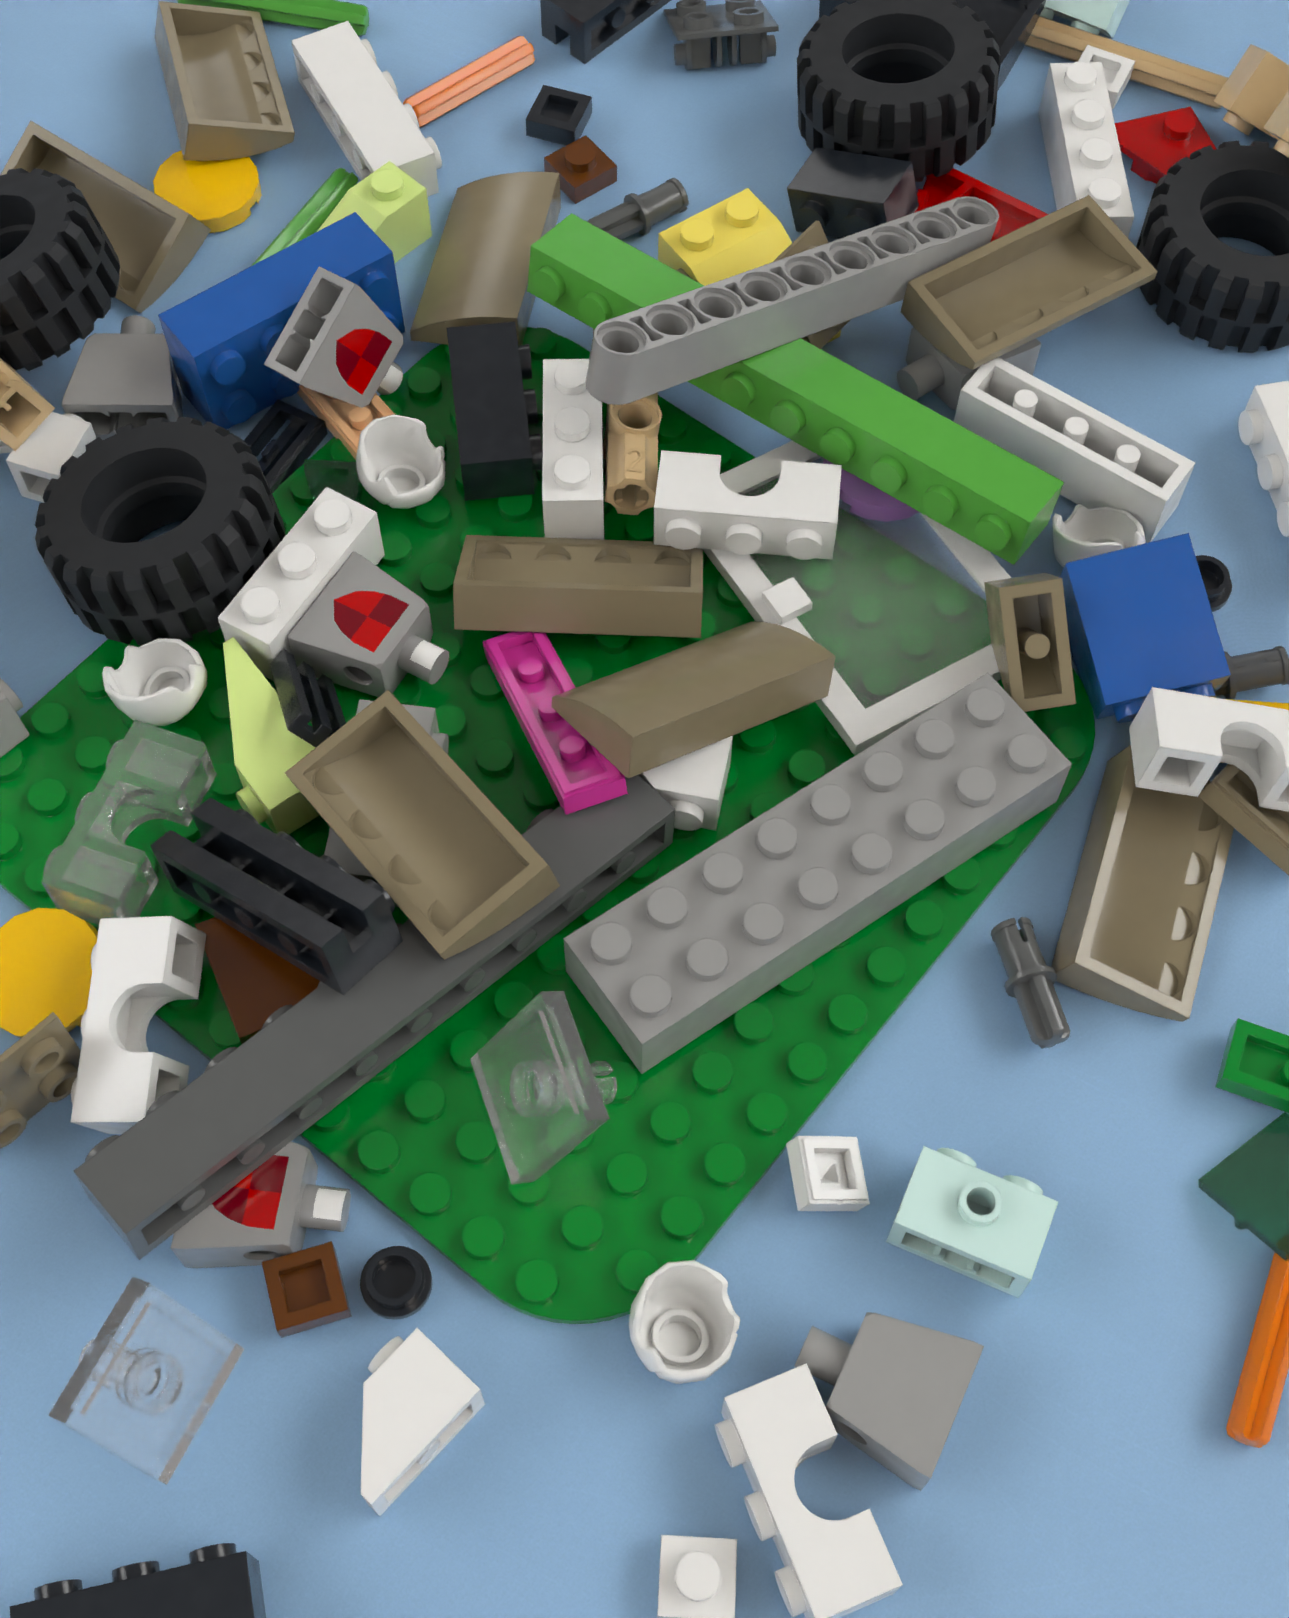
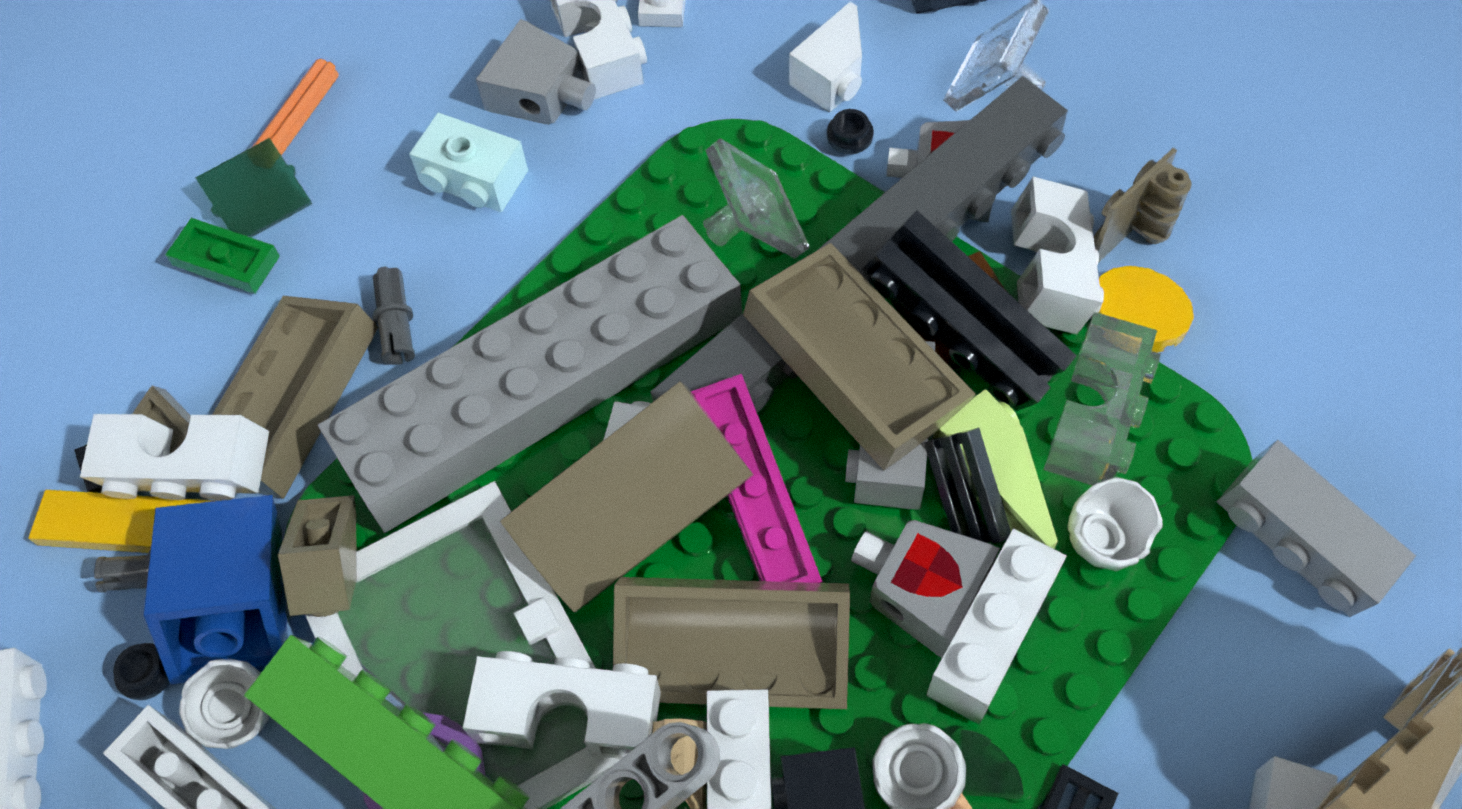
camera: 175 degrees left, 0 degrees up
black tyre [35,417,285,646] -> none
reddish brown plate [262,1241,352,1338] -> none
white hair [629,1260,740,1384] -> none
white tile [786,1136,870,1211] -> none

